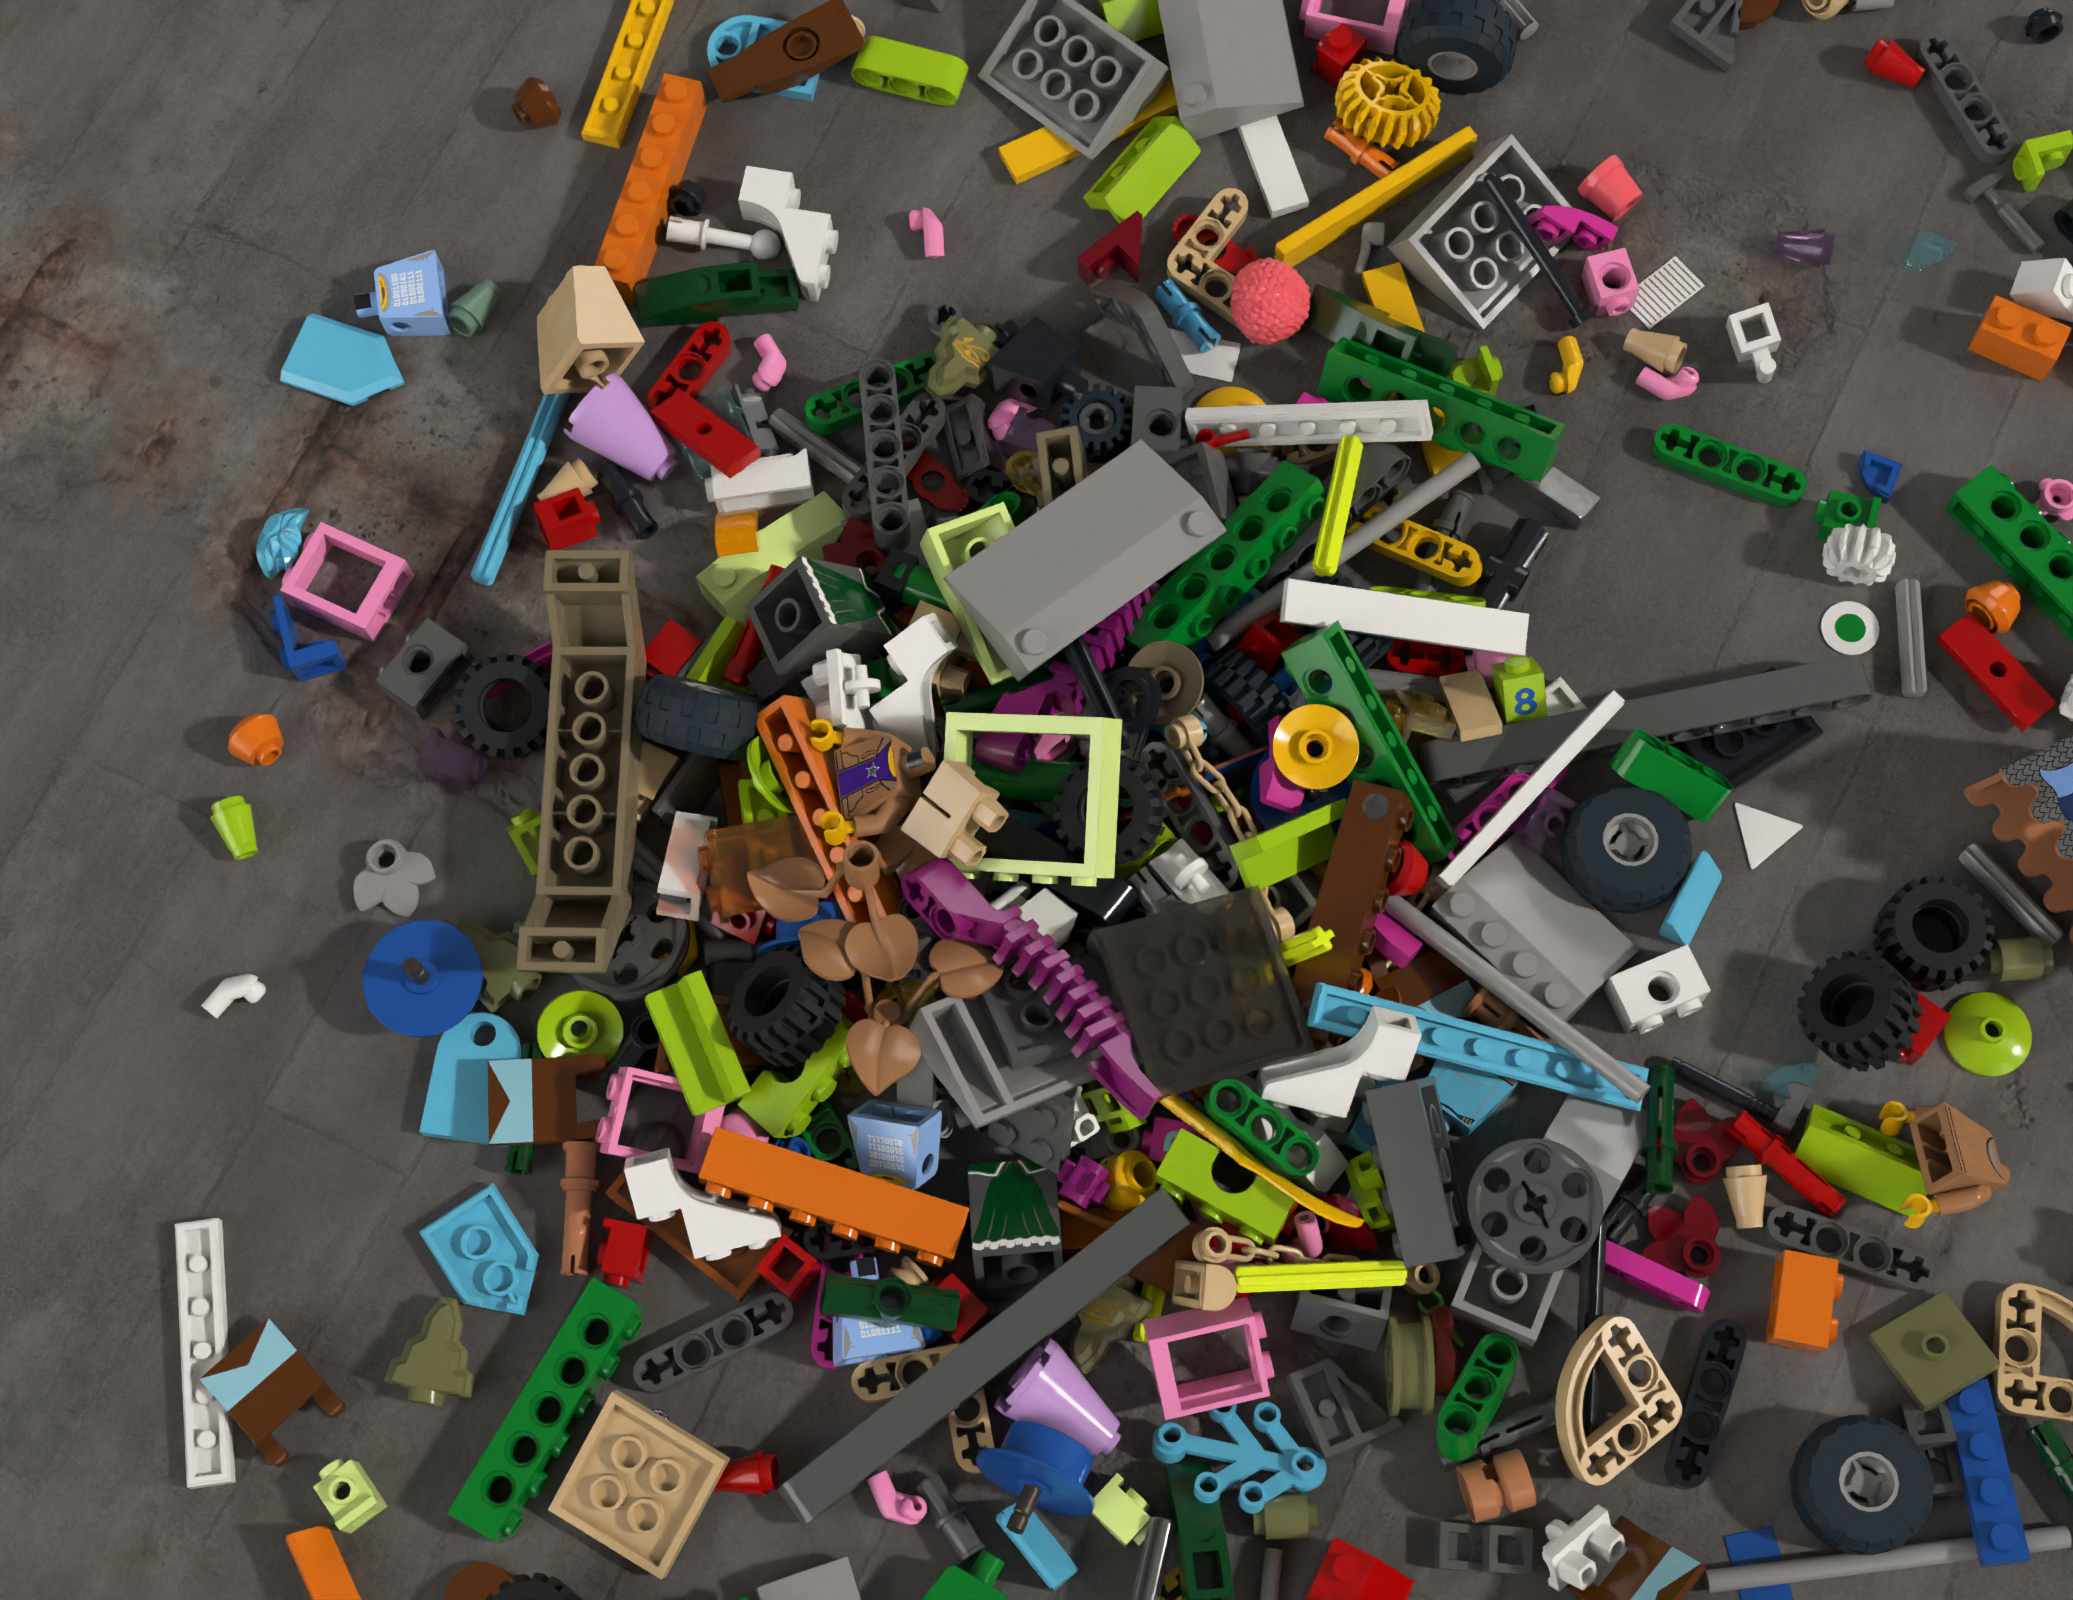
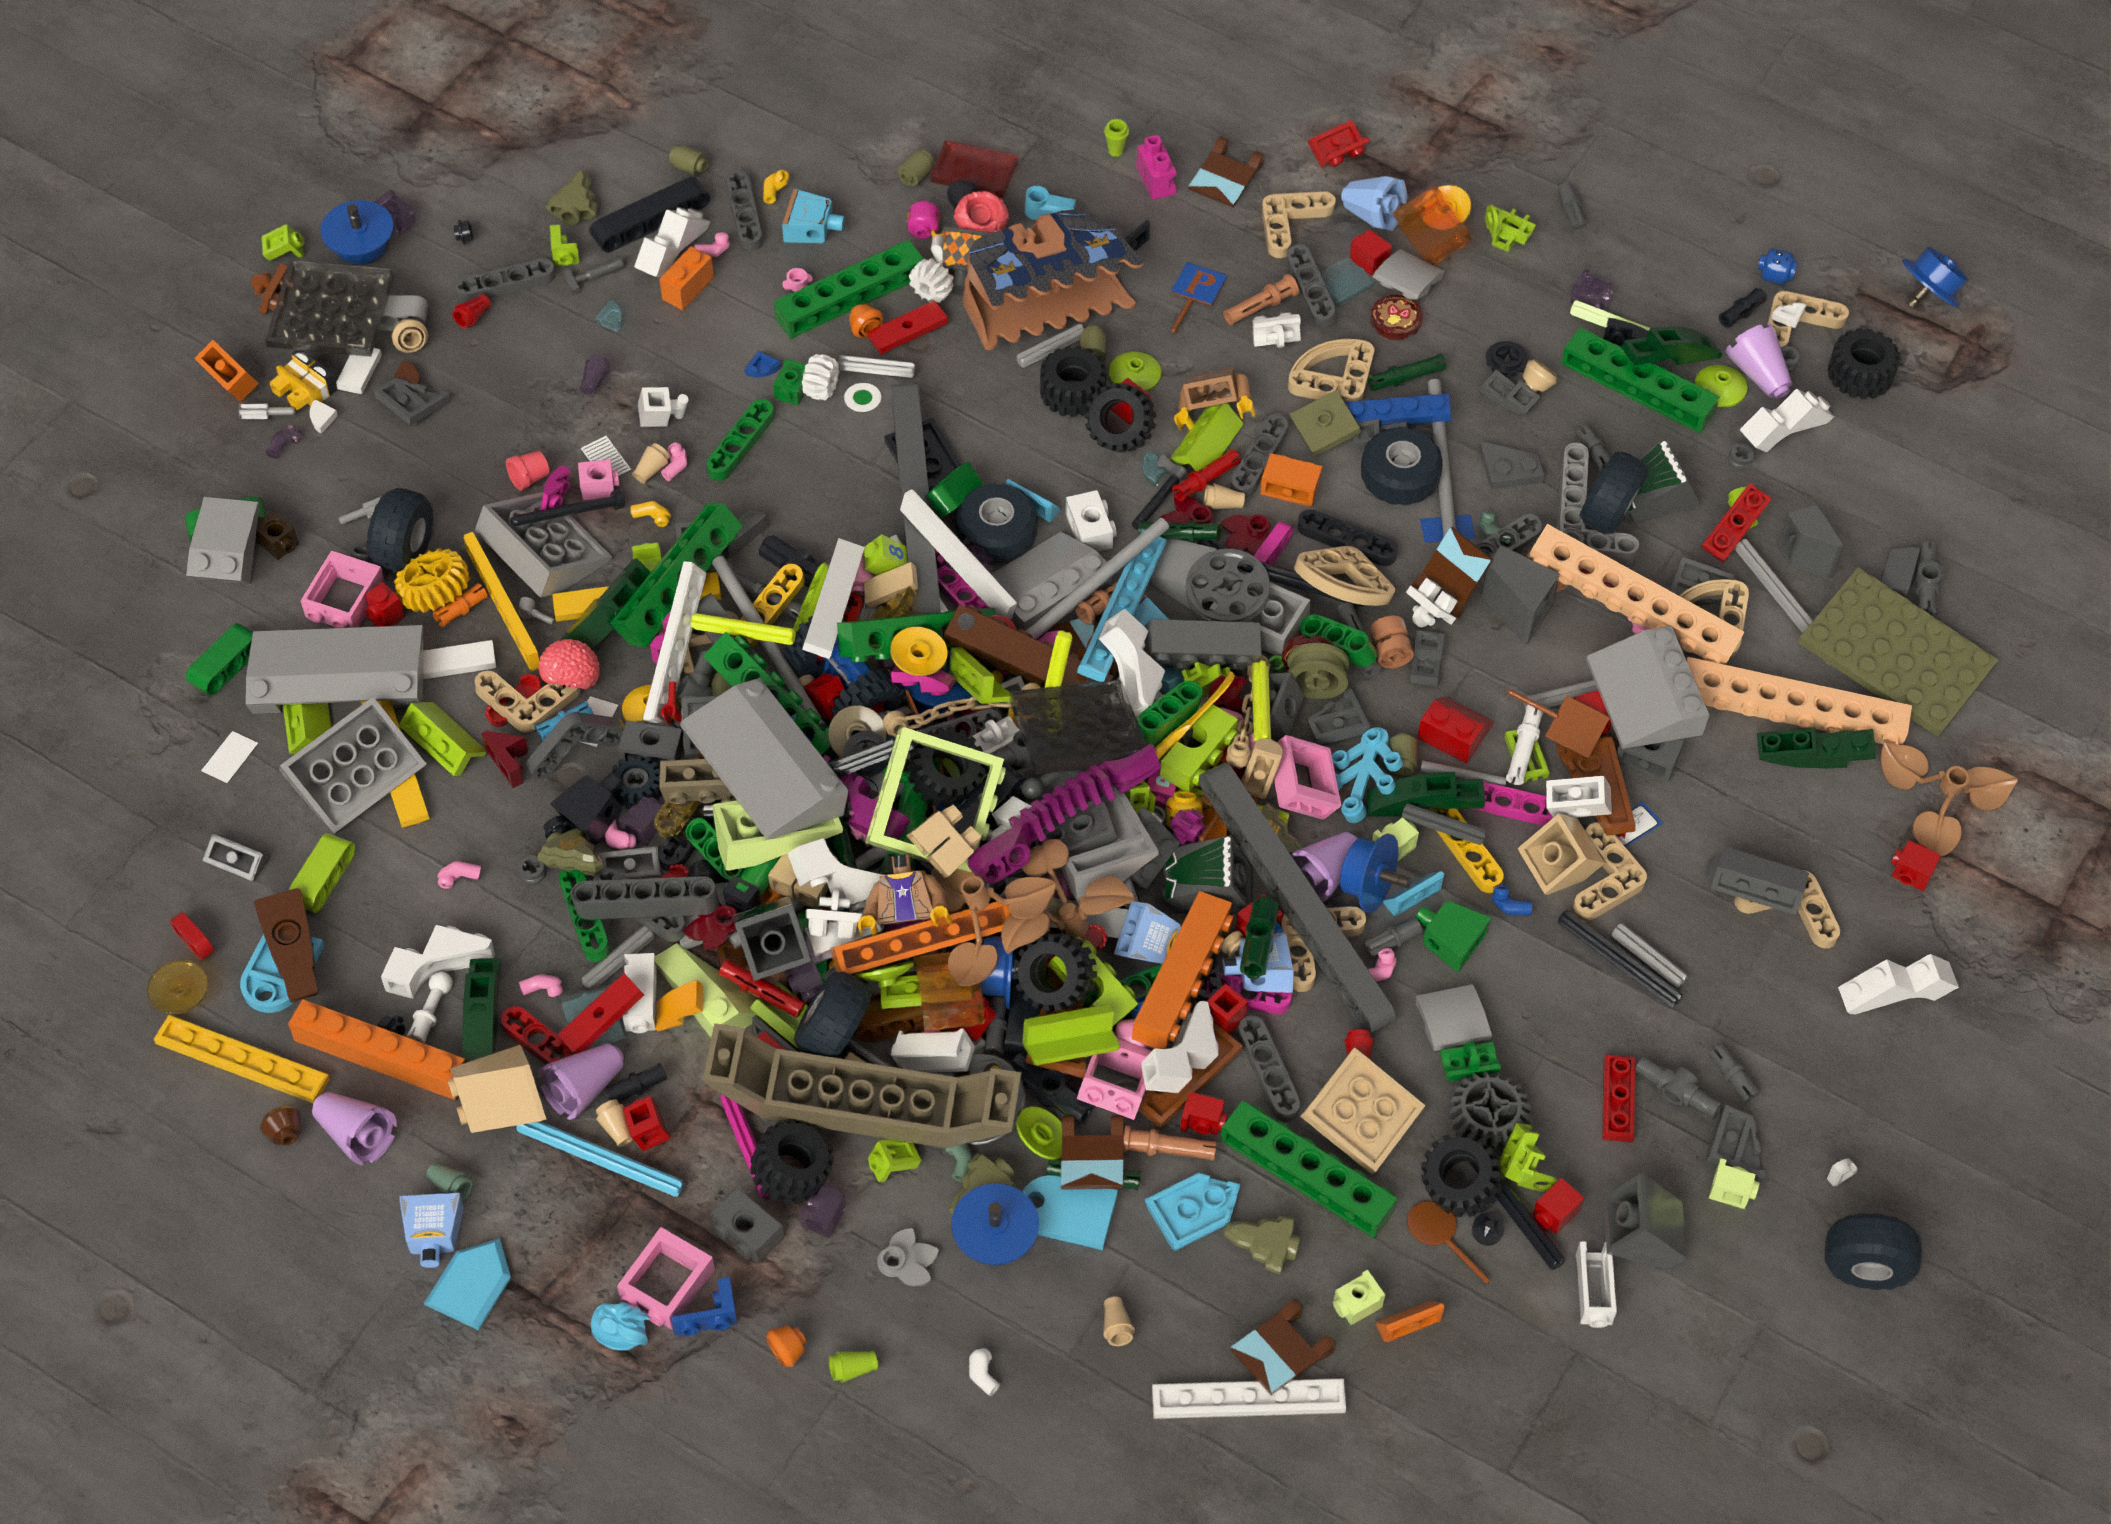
camera: 90 degrees left, 15 degrees down
white sticker [1735,803,1803,869] -> none
none -> lavender cone [312,1092,397,1165]
none -> tan cone [1103,1297,1135,1346]

